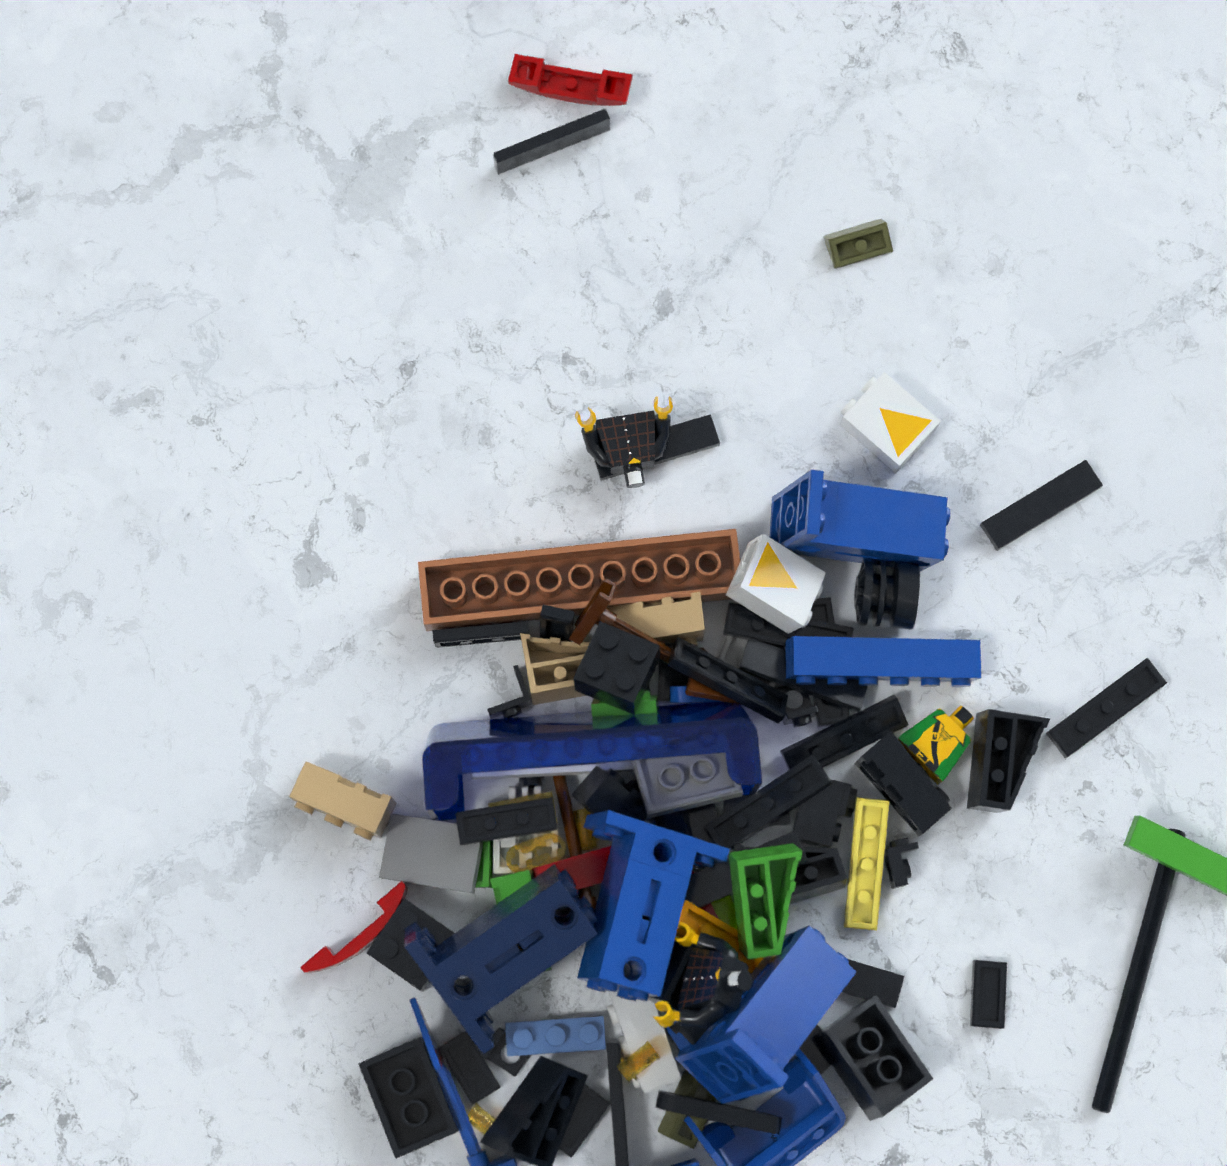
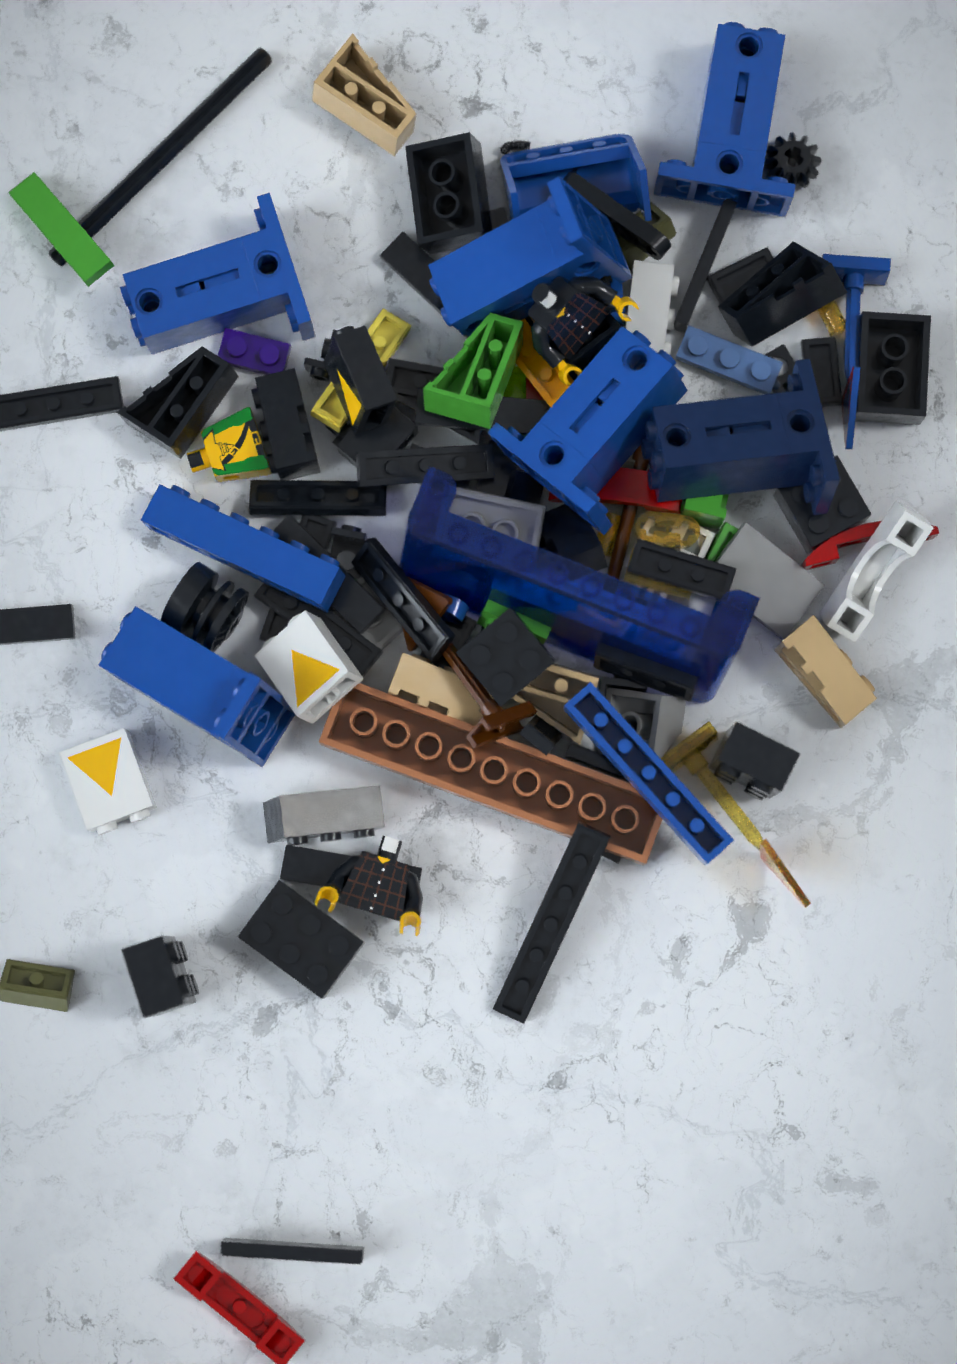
camera: 150 degrees left, 5 degrees up
clear yellow pin [617,1040,661,1082] -> none
black tile [970,960,1007,1029] -> none
none -> blue brick [120,193,316,355]
none -> black brick [121,935,199,1018]
none -> dark purple plate [218,328,292,375]
none -> black brick [238,880,365,999]
none -> wedge [263,786,385,846]
none -> tan wedge [312,33,416,156]
none -> black brick [323,325,398,435]
none -> black tile [493,821,611,1024]
none -> black leg [500,140,531,155]
none -> blue brick [563,682,734,866]
none -> black tile [593,642,698,702]
none -> light grey slope [598,687,686,759]
none -> clear yellow piece [661,721,811,908]
none -> black brick [708,721,800,800]
none -> white arch [819,500,933,642]

